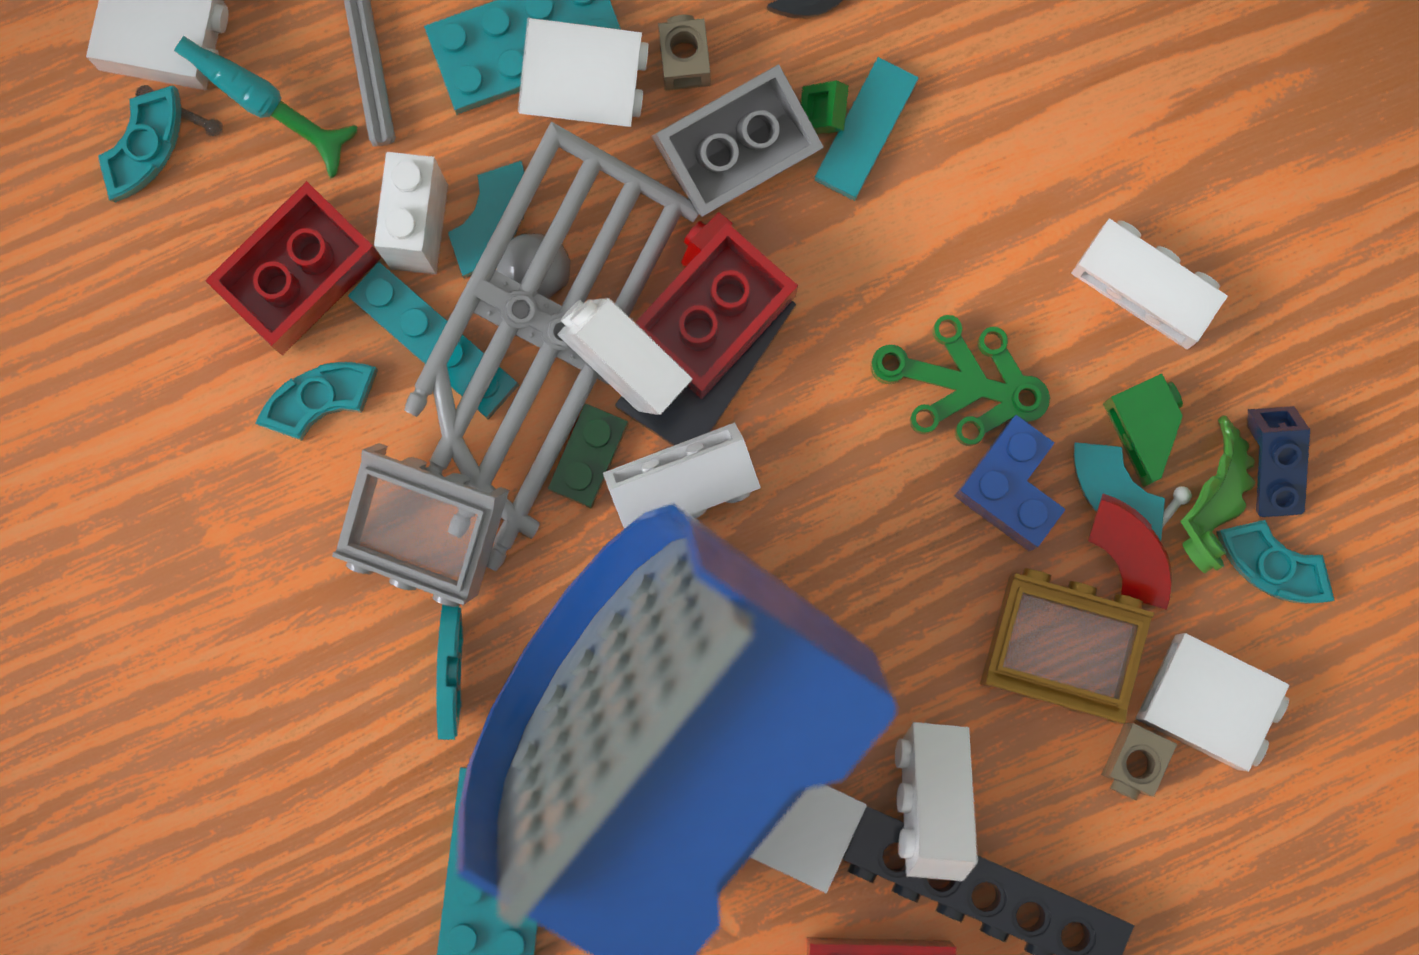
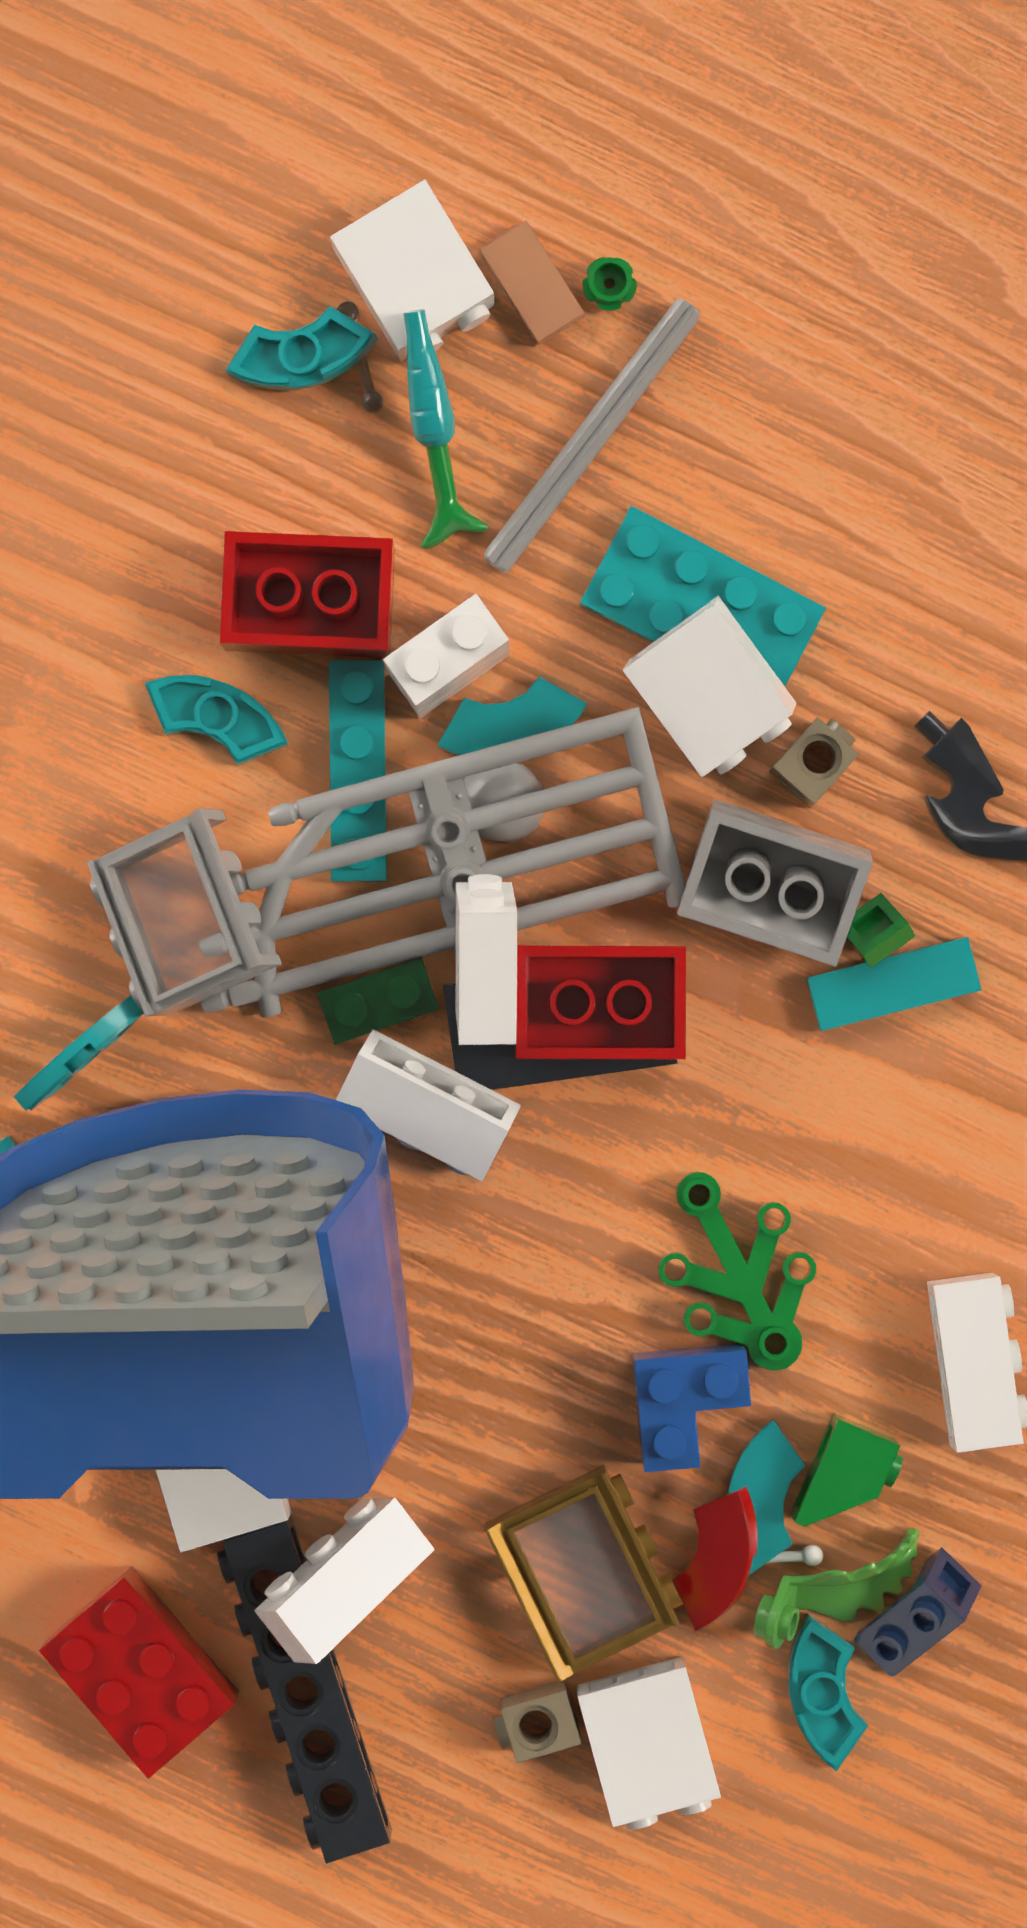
camera: 50 degrees right, 5 degrees up
red plate [681,212,733,267] -> none

